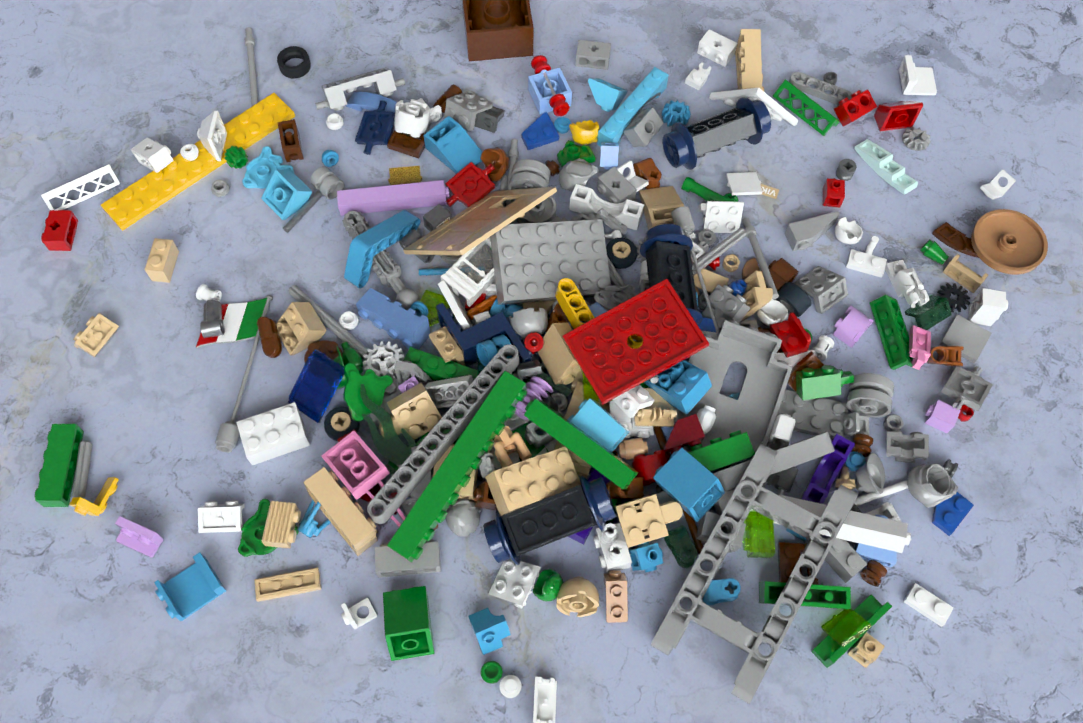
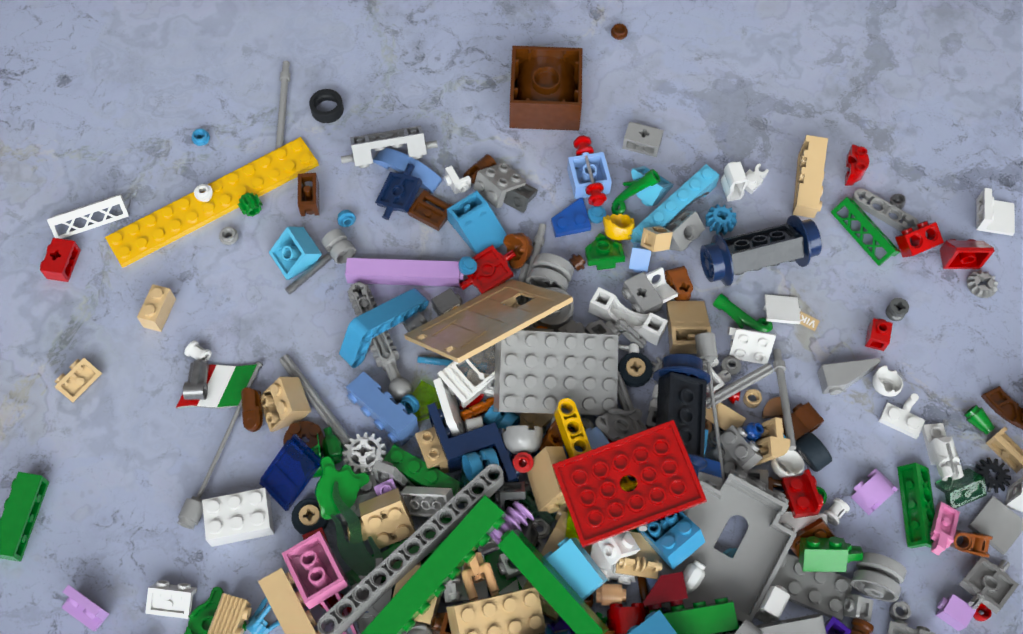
camera: 10 degrees right, 0 degrees up
yellow bracket [69,477,119,516] -> none
light grey axle [72,441,92,499] -> none
white brick [130,137,174,173] -> none
white slope [197,111,227,161] -> none
medium azure tile [242,146,294,189] -> none
white plate [326,113,344,130] -> none
white plate [339,311,359,330] -> none
clear yellow piece [388,166,422,185] -> none
white brick [394,99,430,138] -> none
light grey helmet [559,158,598,192] -> none
white brick [697,29,738,67] -> none
white tile [709,88,798,126] -> none
light grey bracket [794,266,848,314] -> none
light aqua slope [855,139,918,195] -> none
none -> dark azure plate [192,129,210,146]
none -> dark azure plate [458,256,477,275]
none -> green plant [611,169,660,215]
none -> tan brick [640,226,673,252]
none -> white brick [720,162,748,202]
none -> red cylinder [845,144,870,186]

